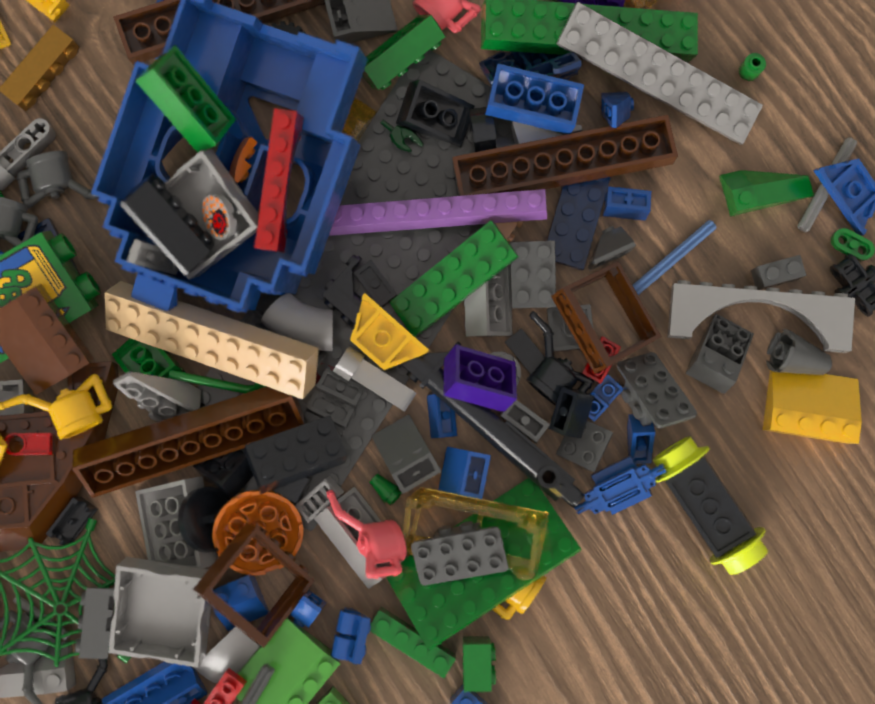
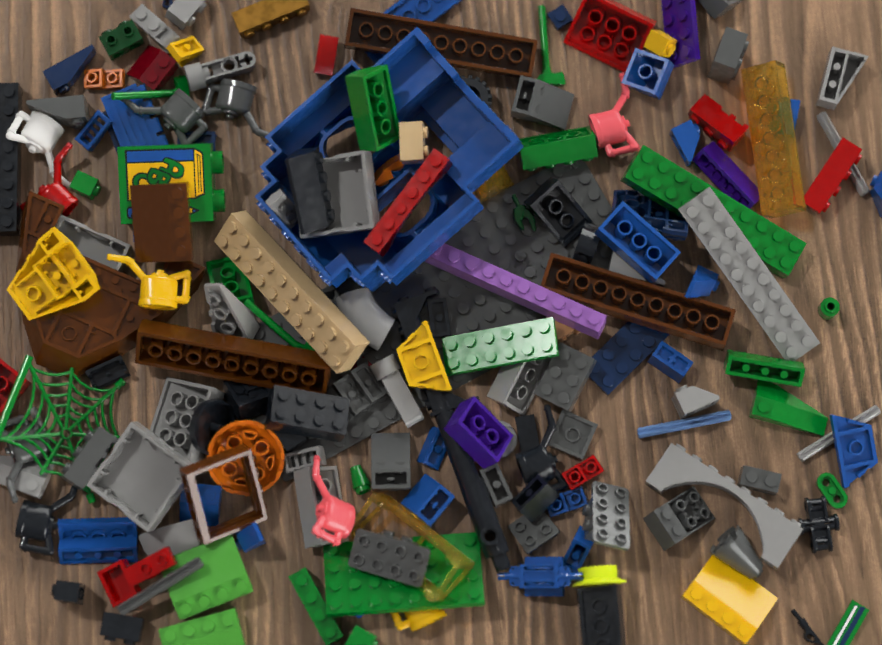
camera: 25 degrees right, 5 degrees down
red piece [4,433,53,456] -> none
blue slope [131,273,177,311] -> none
tile [201,194,237,240] -> none
blue plate [331,607,371,664] -> none
reddish brown window [551,261,662,374] -> none
dark grey slope [588,226,636,271] -> none
none -> red slope [313,34,339,76]
none -> tan brick [399,121,429,165]
none -> light grey slope [671,385,720,419]
none -> green brick [723,349,805,387]

